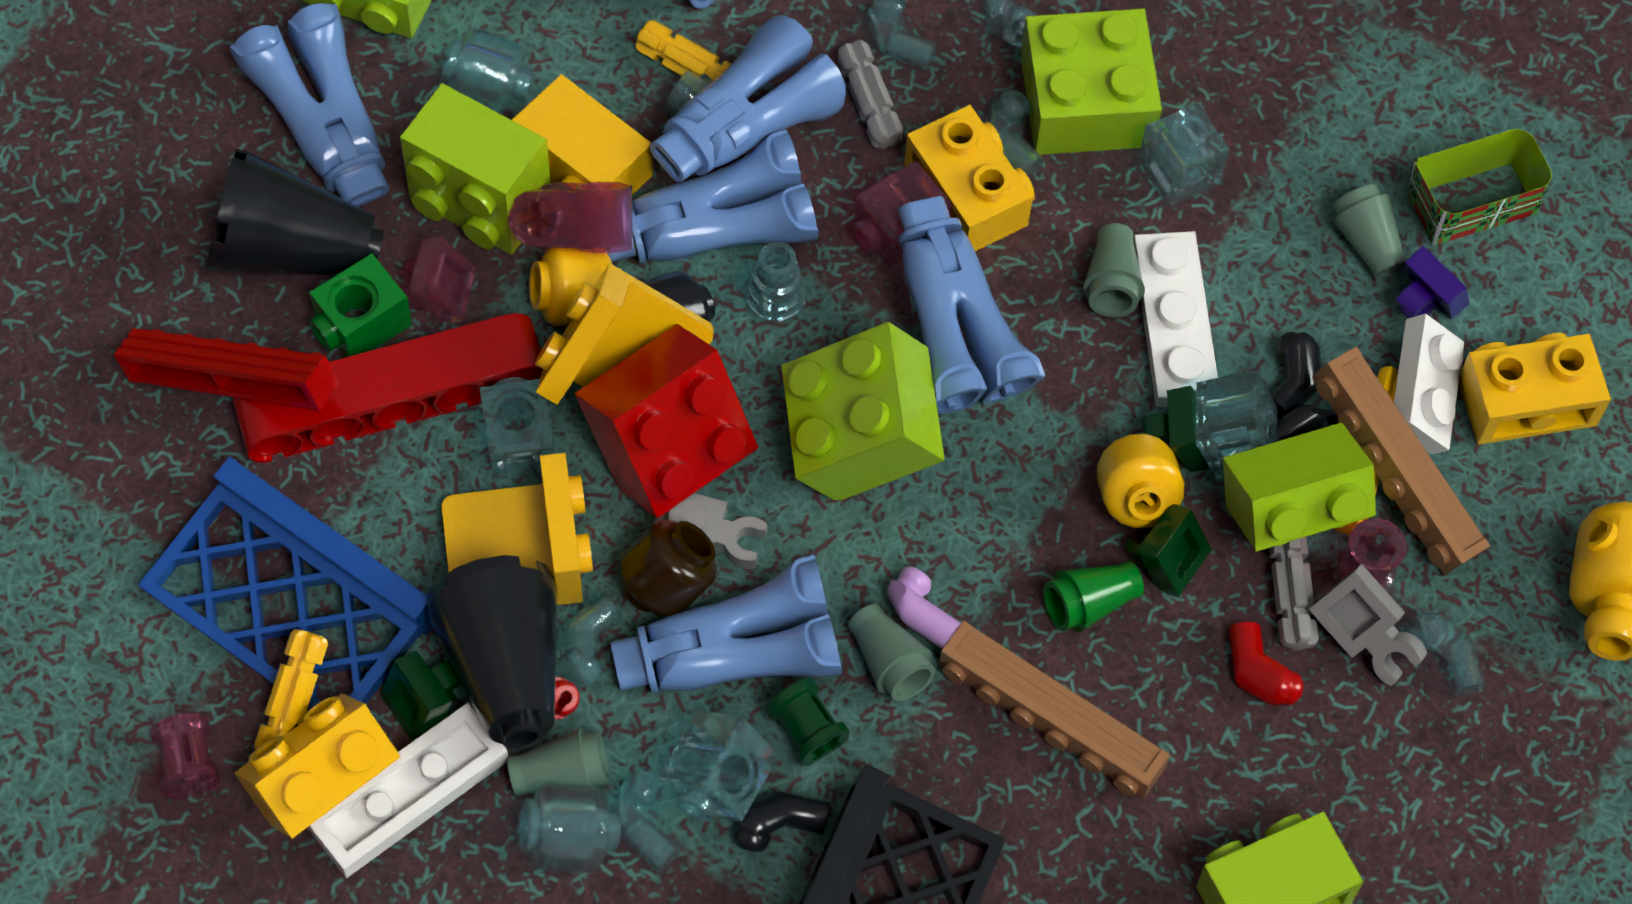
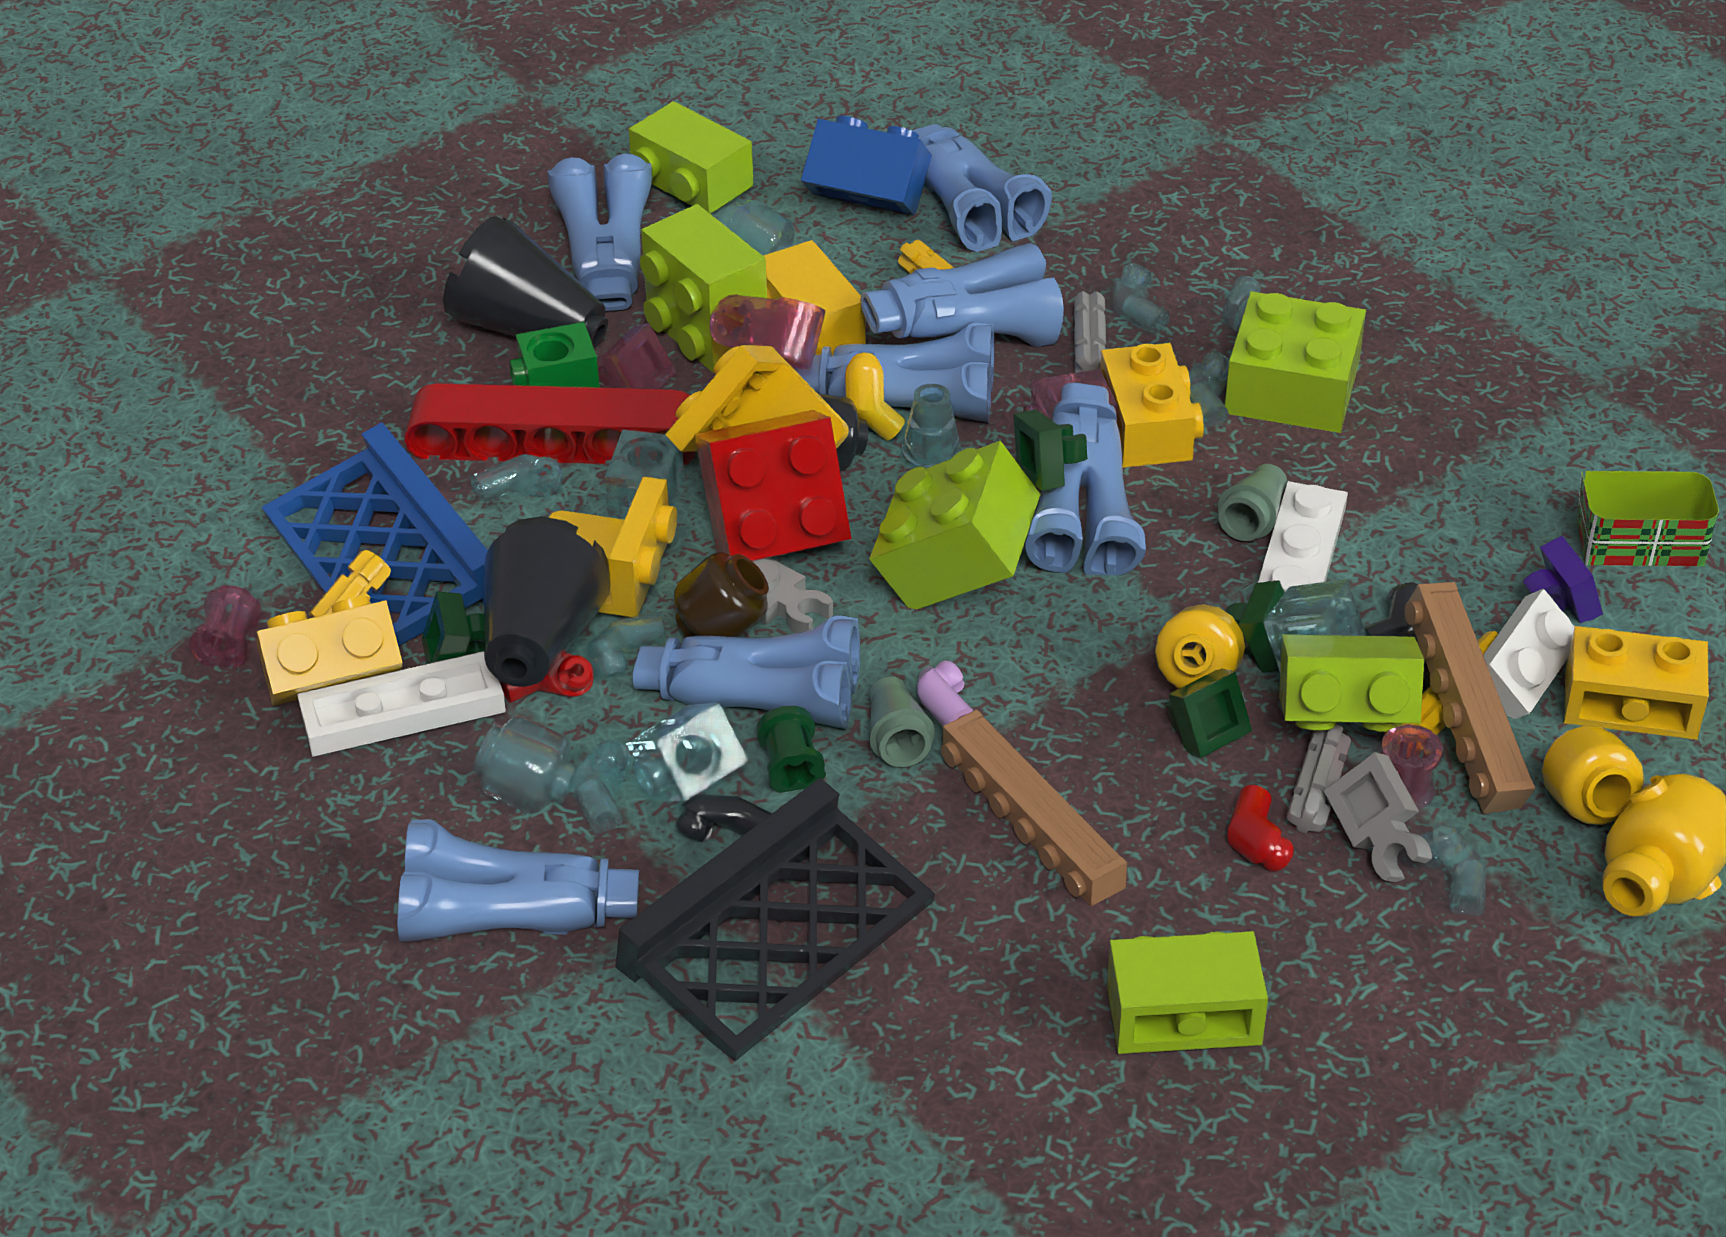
camera: 25 degrees right, 20 degrees down
red piece [113,328,339,411] -> none
sand green cone [508,728,610,796] -> none
green cone [1043,561,1144,632] -> none
clear light blue brick [1138,103,1229,208] -> none
sand green cone [1333,184,1407,279] -> none
none -> clear light blue arm [470,454,562,503]
none -> yellow arm [845,352,905,441]
none -> dark green tile [1013,409,1088,491]
none -> yellow head [1542,725,1645,825]

